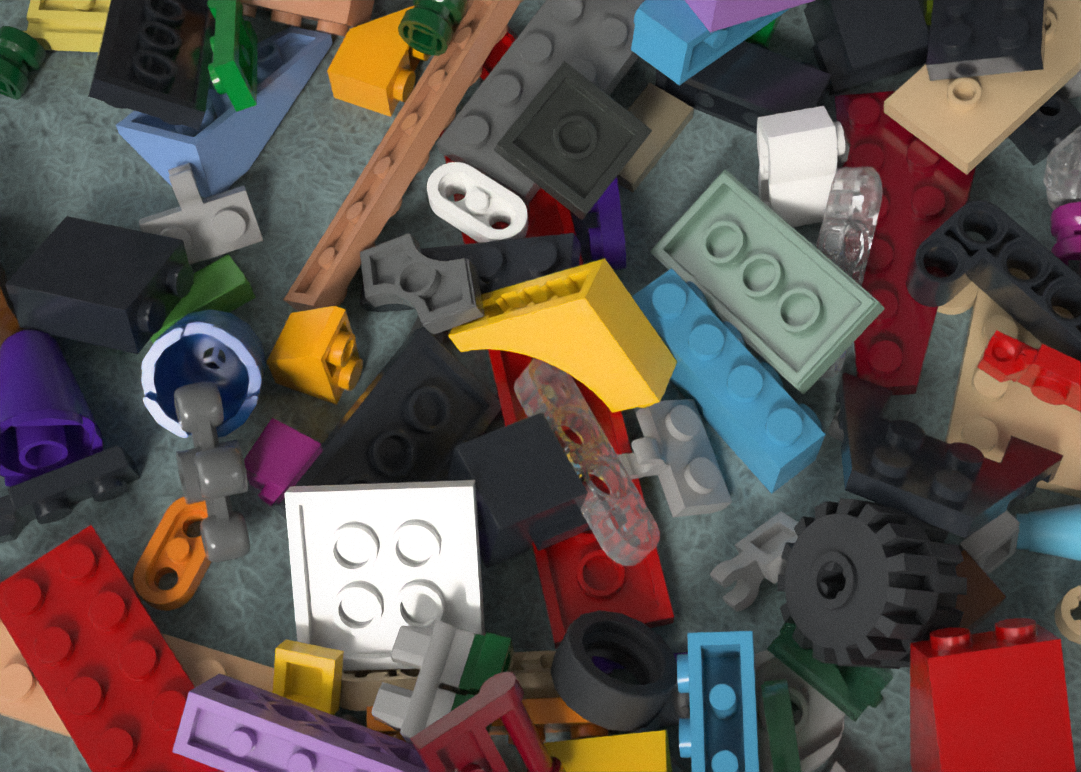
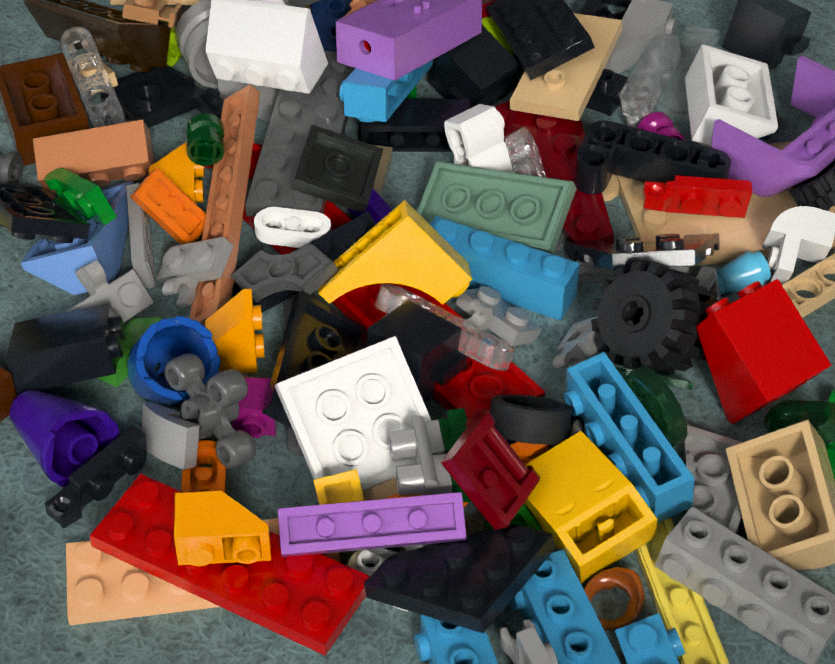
camera: 30 degrees left, 20 degrees down
none -> light grey tile [126,183,156,288]
none -> orange plate [130,168,206,245]
none -> light grey slope [141,401,200,470]
none -> light grey plate [156,237,234,307]
none -> light orange slope [174,491,271,566]

